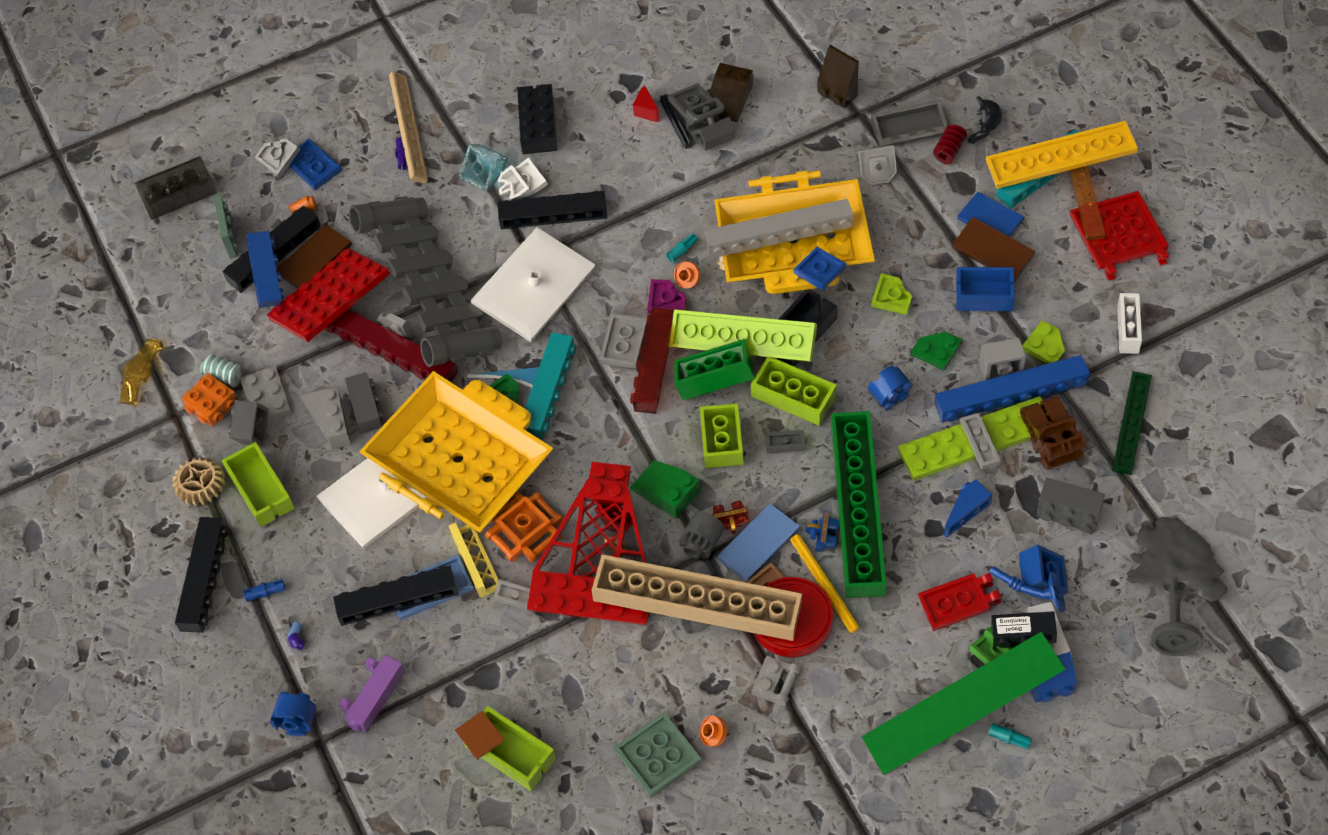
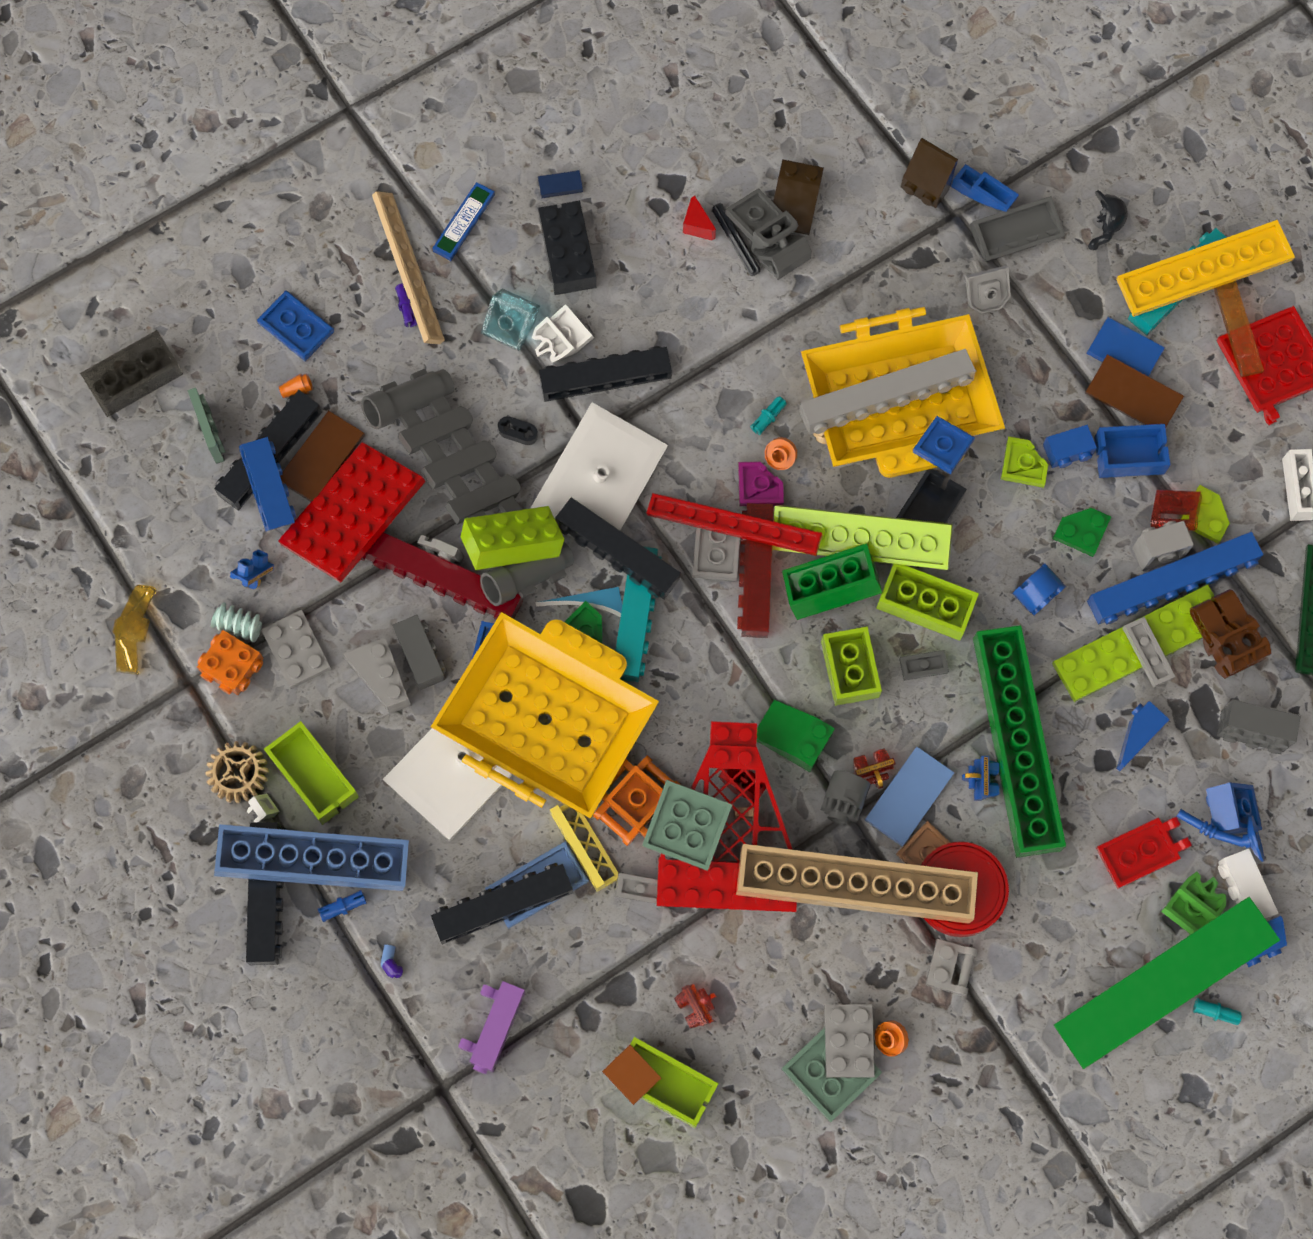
camera: 15 degrees left, 15 degrees up
dark grey brick [228,400,269,446] -> none
light grey plate [254,138,301,177] -> none
blue brick [270,692,317,736] -> none
yellow axle [790,534,859,633] -> none
dark red piece [933,124,967,164] -> none
black brick [991,611,1057,648] -> none
none -> medium blue brick [214,824,409,891]
none -> blue hips [230,549,274,589]
none -> white tile [247,794,280,822]
none -> tile [432,182,495,261]
none -> lime brick [460,506,564,570]
none -> black beam [498,416,538,445]
none -> dark blue tile [538,170,583,199]
none -> black brick [555,497,681,600]
none -> sand green plate [642,780,732,871]
none -> red tile [646,493,823,556]
none -> clear red hips [674,984,716,1028]
none -> light grey plate [824,1004,875,1078]
none -> blue slope [951,164,1019,212]
none -> blue brick [1043,425,1097,468]
none -> clear red plate [1151,490,1202,531]

